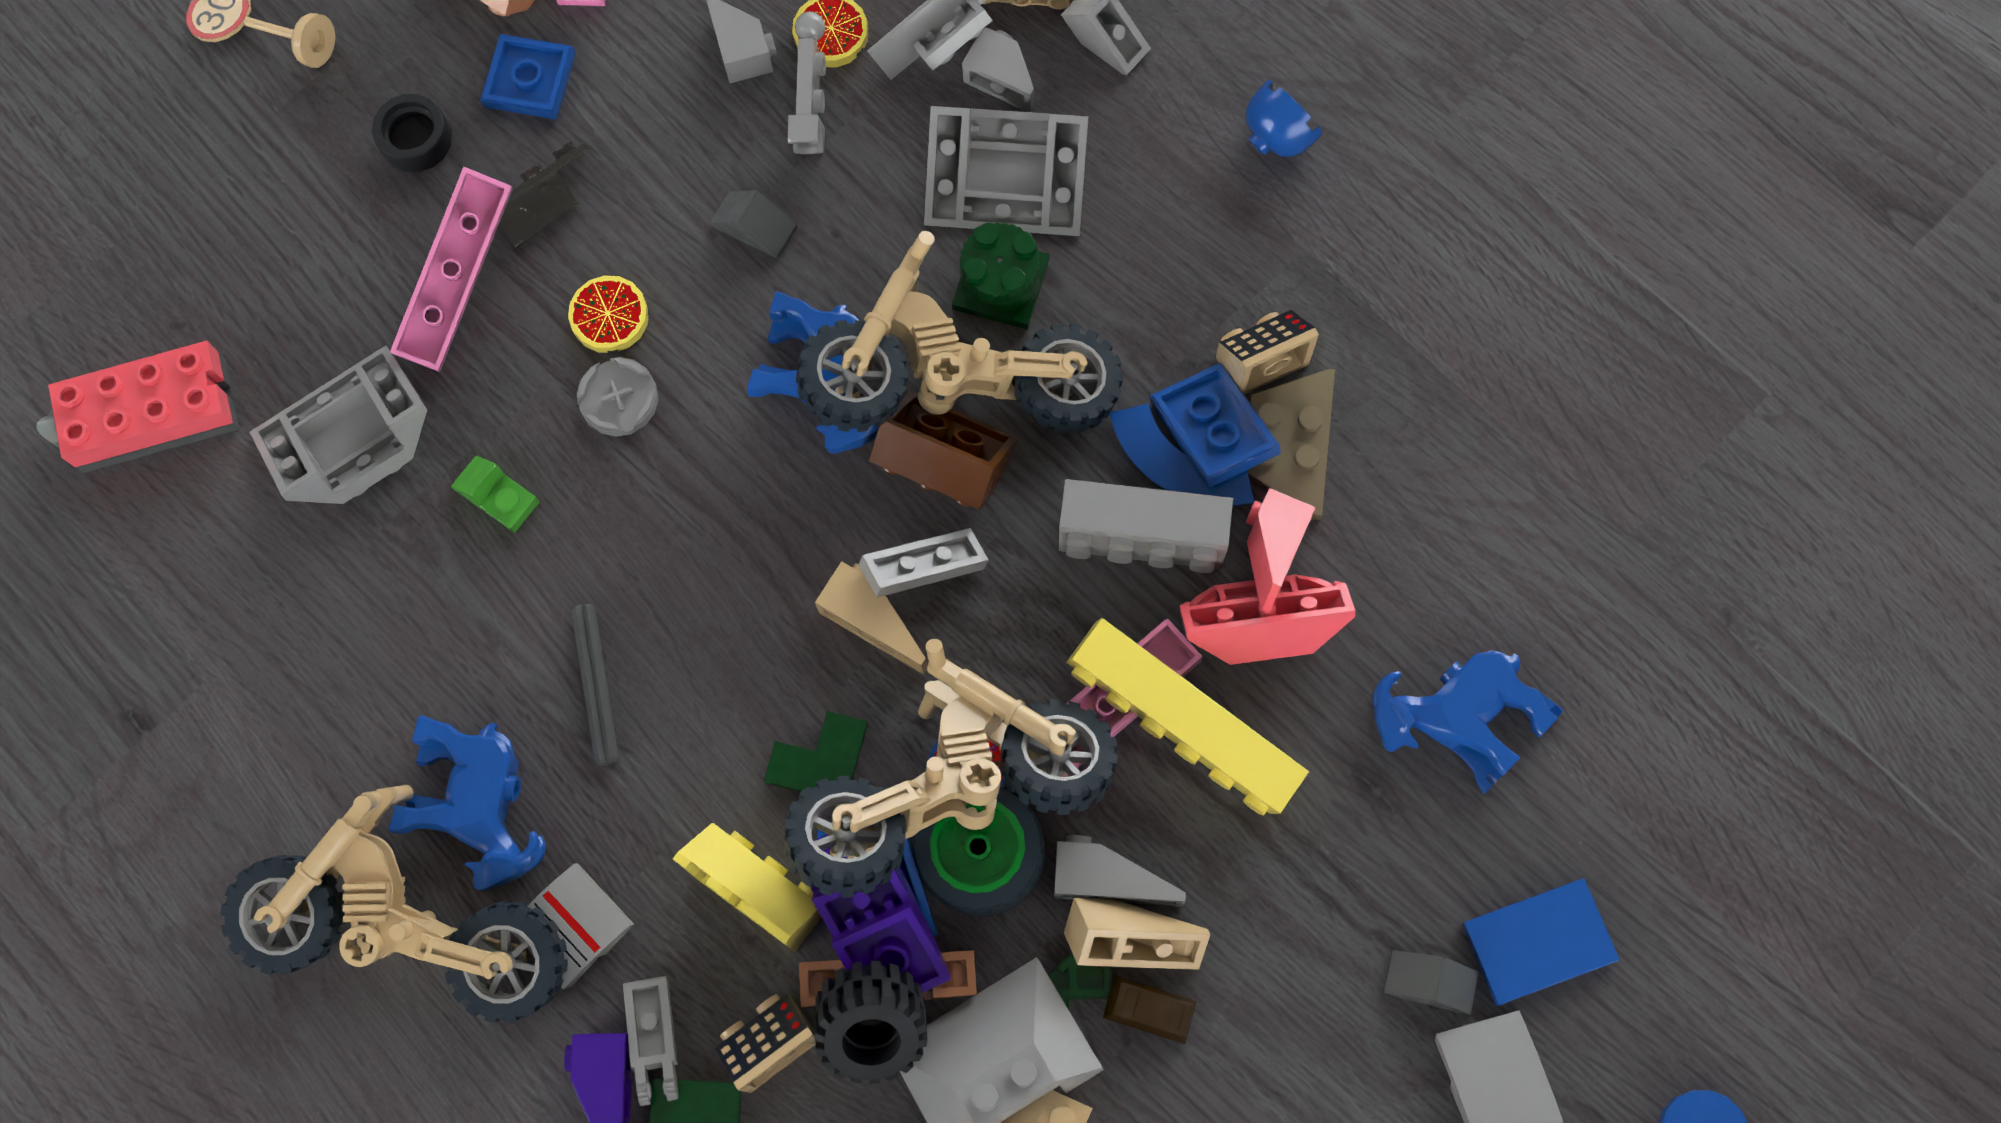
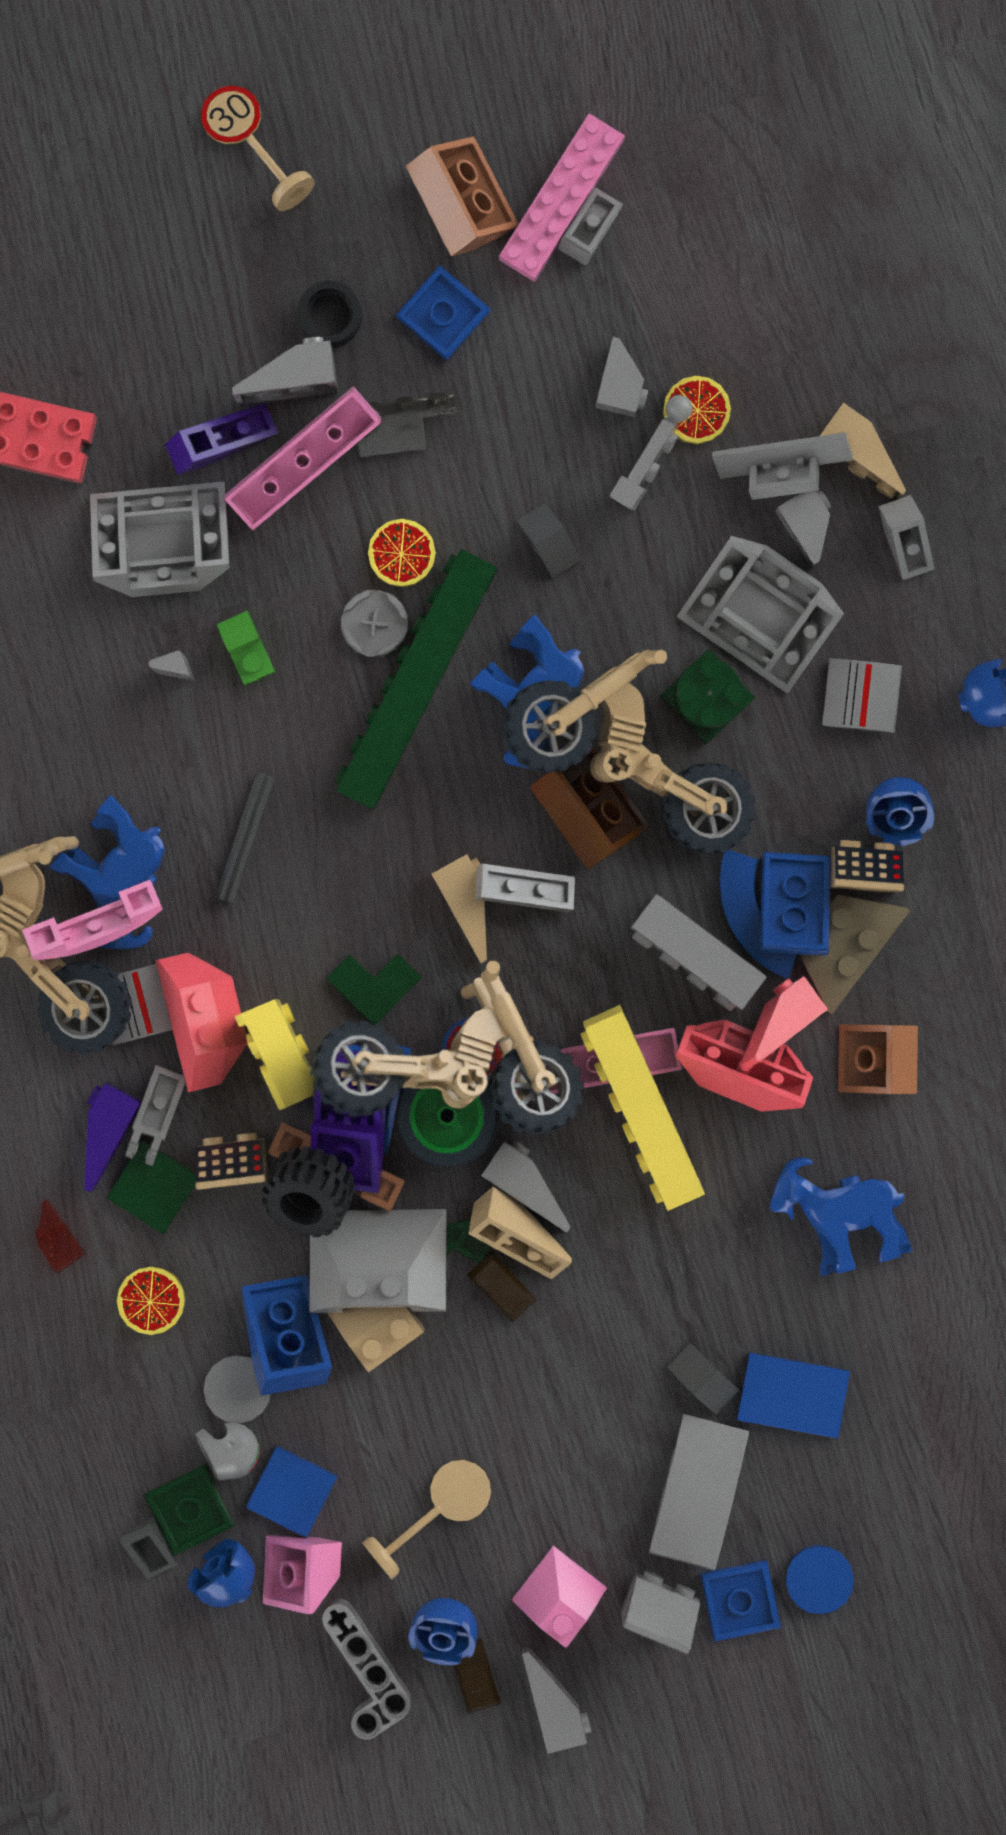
camera: 30 degrees right, 15 degrees up
none -> bright pink slope [22,880,162,960]
none -> light grey slope [148,650,195,681]
none -> coral wedge [155,953,247,1093]
none -> dark purple slope [165,403,279,475]
none -> light grey slope [232,337,338,406]
none -> dark green brick [334,549,497,811]
none -> light grey slope [822,658,902,733]
none -> nougat slope [838,1024,918,1094]
none -> blue cylinder [866,777,935,846]

